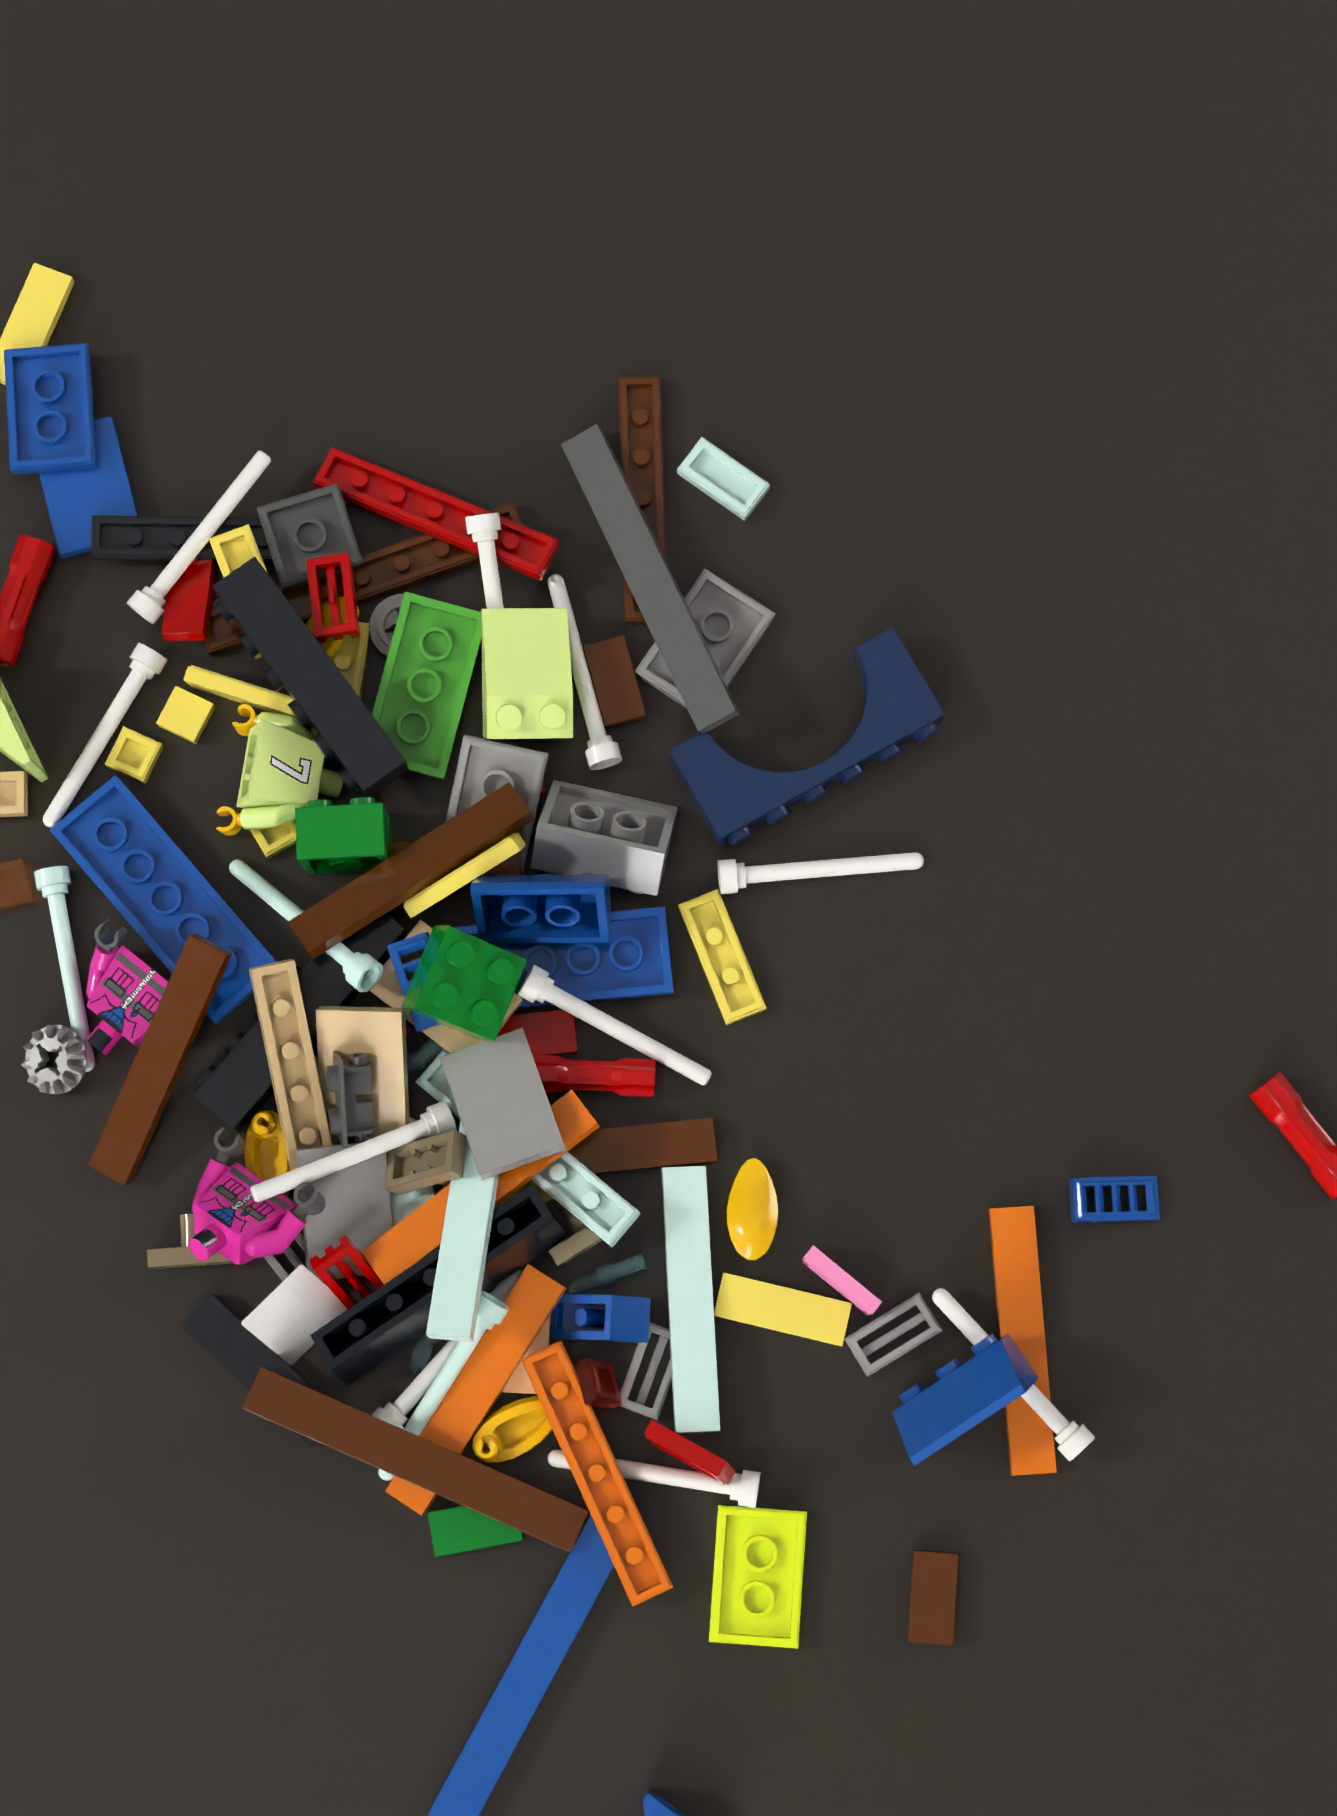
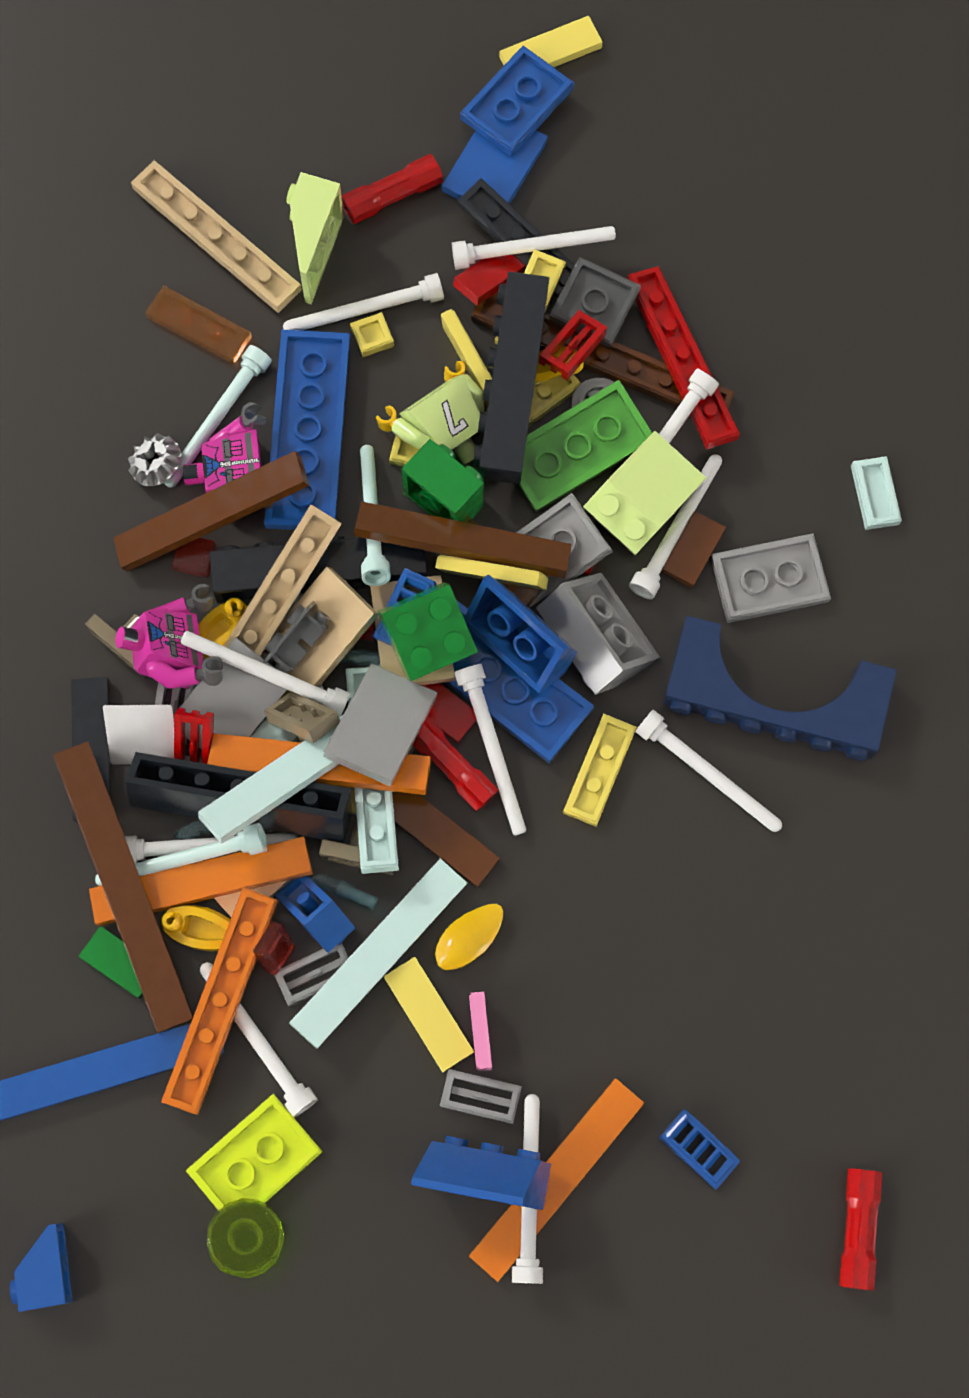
camera: 40 degrees right, 5 degrees down
light yellow tile [156,686,215,744] -> none
dark grey tile [561,424,740,735] -> none
reddish brown tile [618,376,666,625] -> none
red tile [644,1420,736,1485] -> none
reddish brown tile [907,1550,958,1646] -> none
none -> clear red tile [172,538,216,577]
none -> clear neon green tile [206,1198,284,1278]

